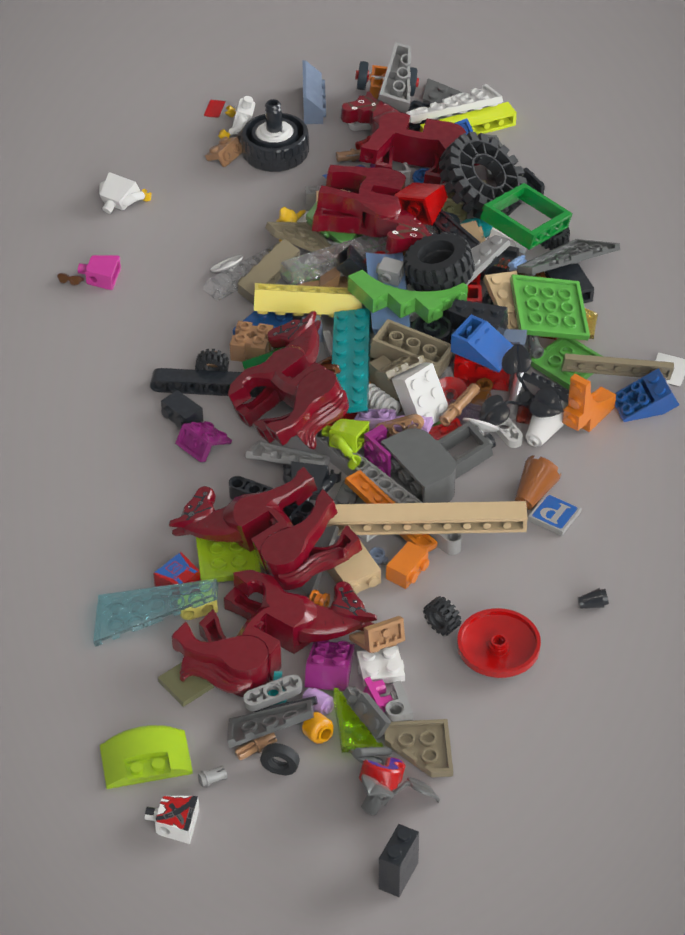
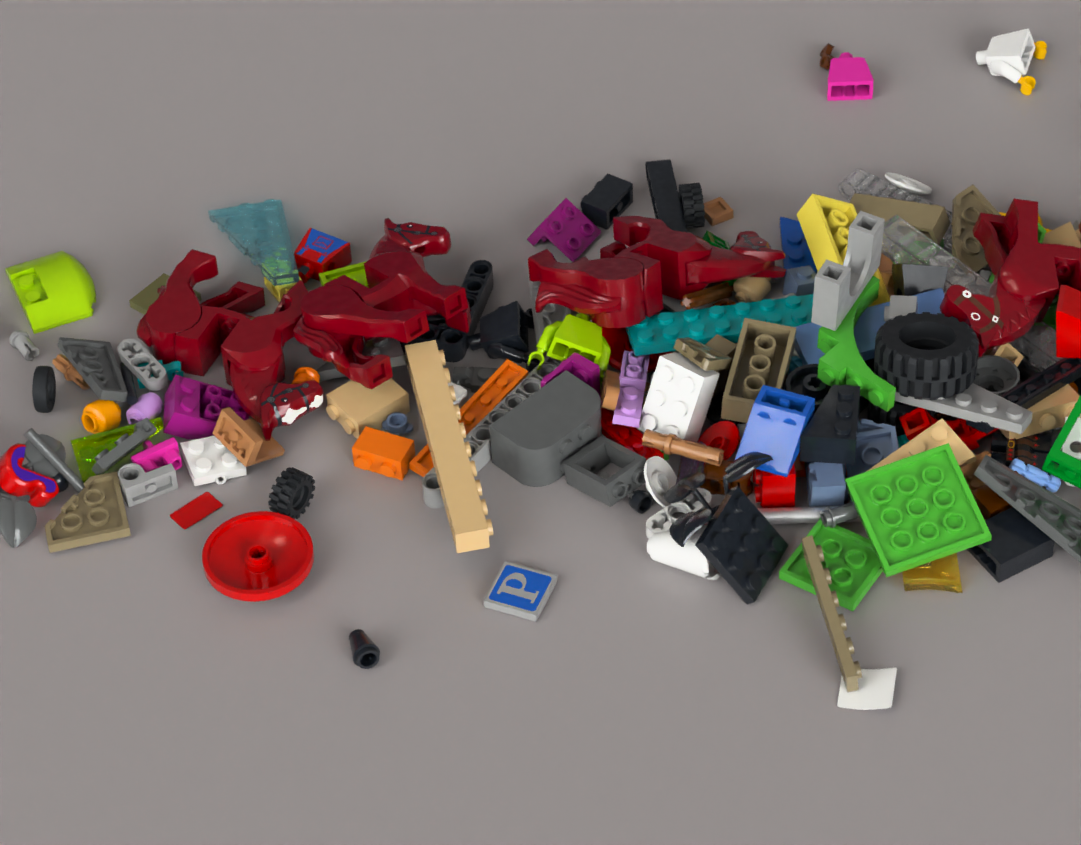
camera: 80 degrees right, 0 degrees up
medium nougat brick [230,320,274,362] -> none
dark orange cone [515,455,561,510] -> none
orange arch [562,374,616,432] -> none
blue slope [615,368,679,422] -> none
none -> red sticker [170,492,223,529]
none -> light grey arch [811,211,885,331]

